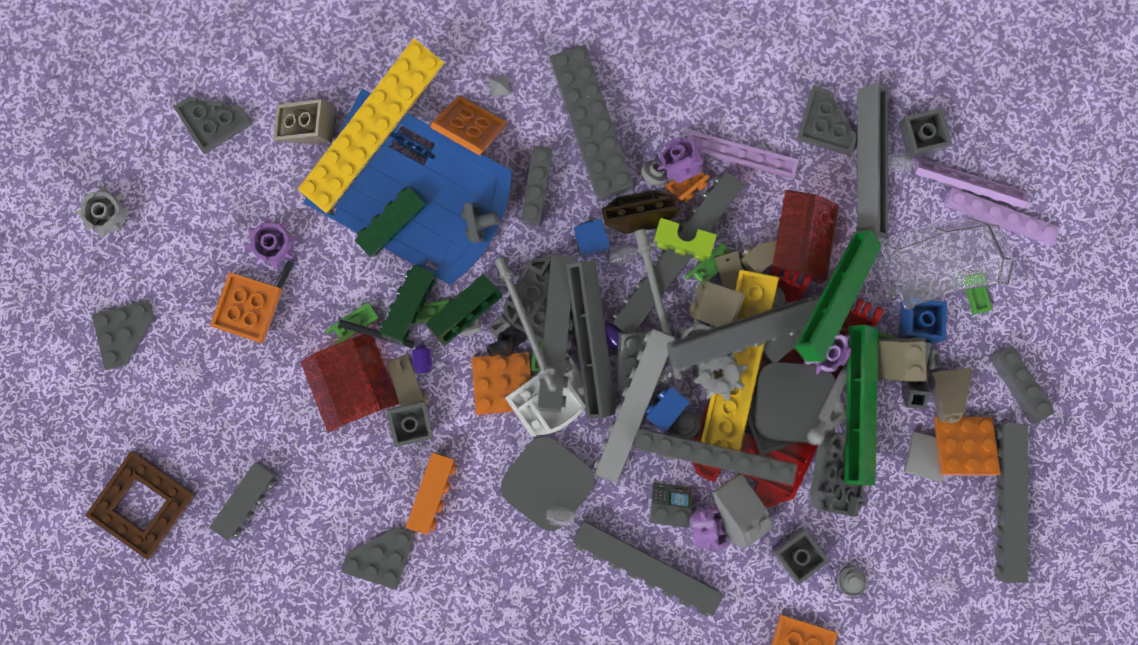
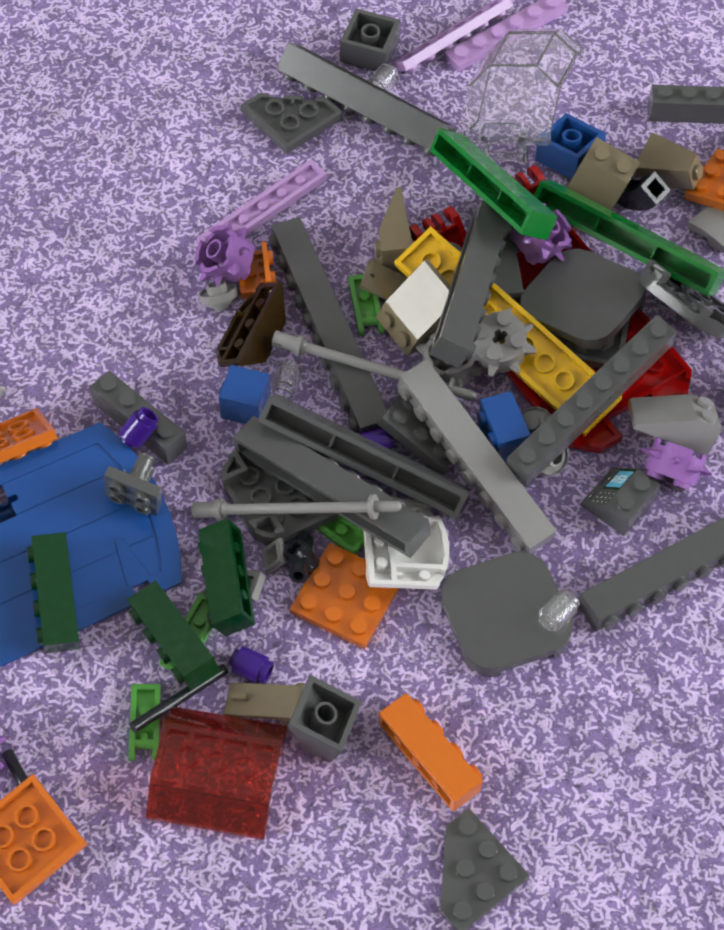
camera: 60 degrees left, 25 degrees down
dark grey brick [549,45,634,202] -> none
lime arch [653,218,717,261] -> none
clear red slope [772,190,839,284] -> none
light grey plate [807,363,847,445] -> none
bright green tile [962,273,993,315] -> none
none -> dark purple brick [119,407,159,448]

